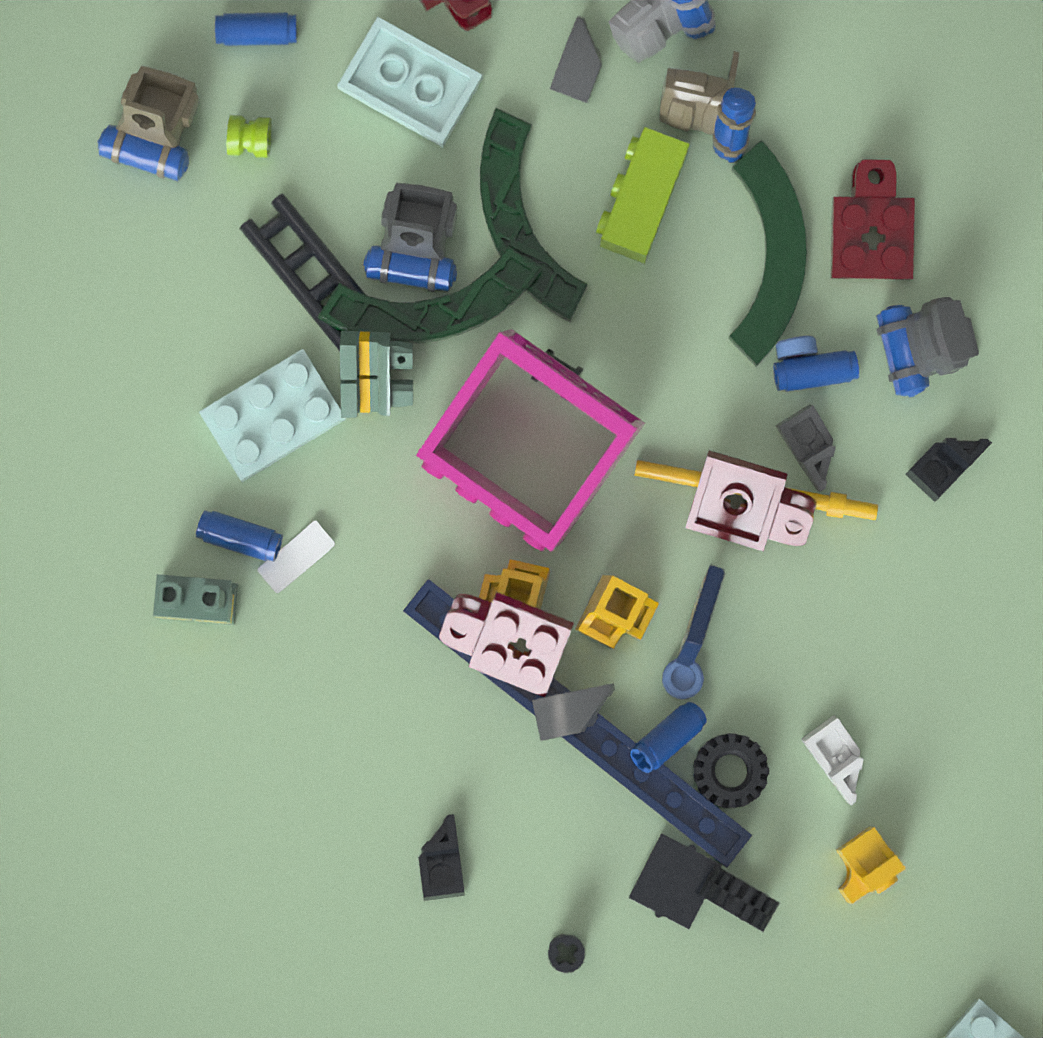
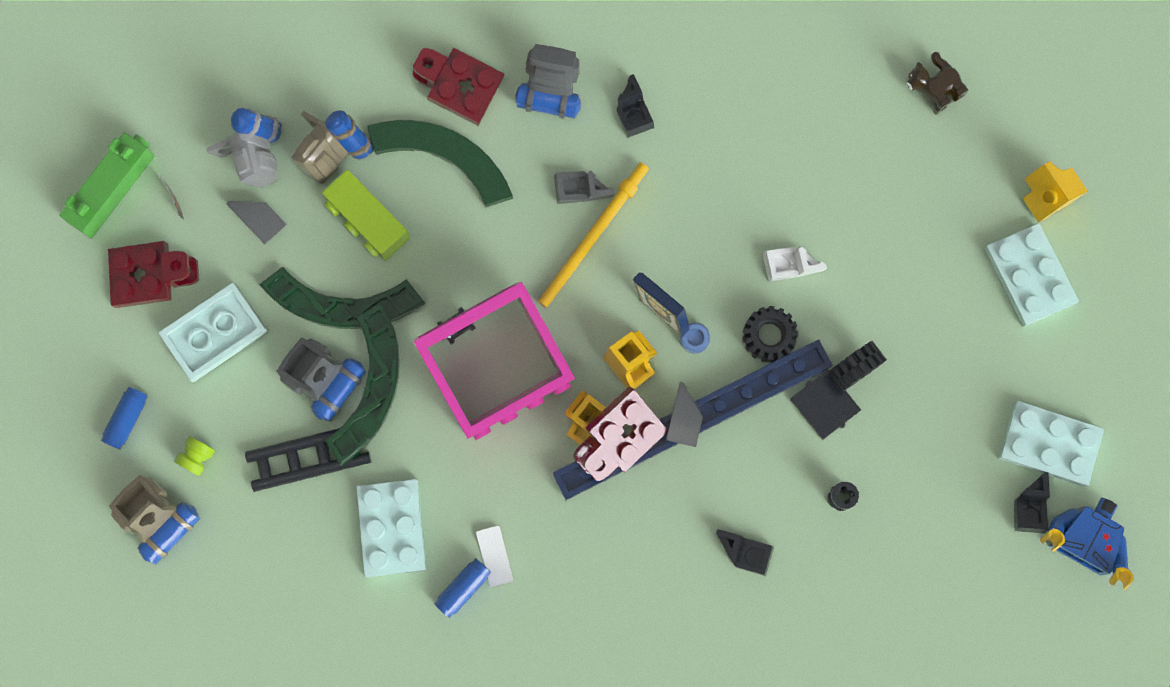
camera: 65 degrees left, 5 degrees down
sand green hips [153,574,238,625] -> none
sand green hips [340,331,413,418] -> none
blue piece [630,702,707,773] -> none
plate [685,450,816,552] -> none
blue piece [773,350,859,392] -> none
medium blue tile [775,336,818,360] -> none
yellow brick [836,827,906,904] -> none

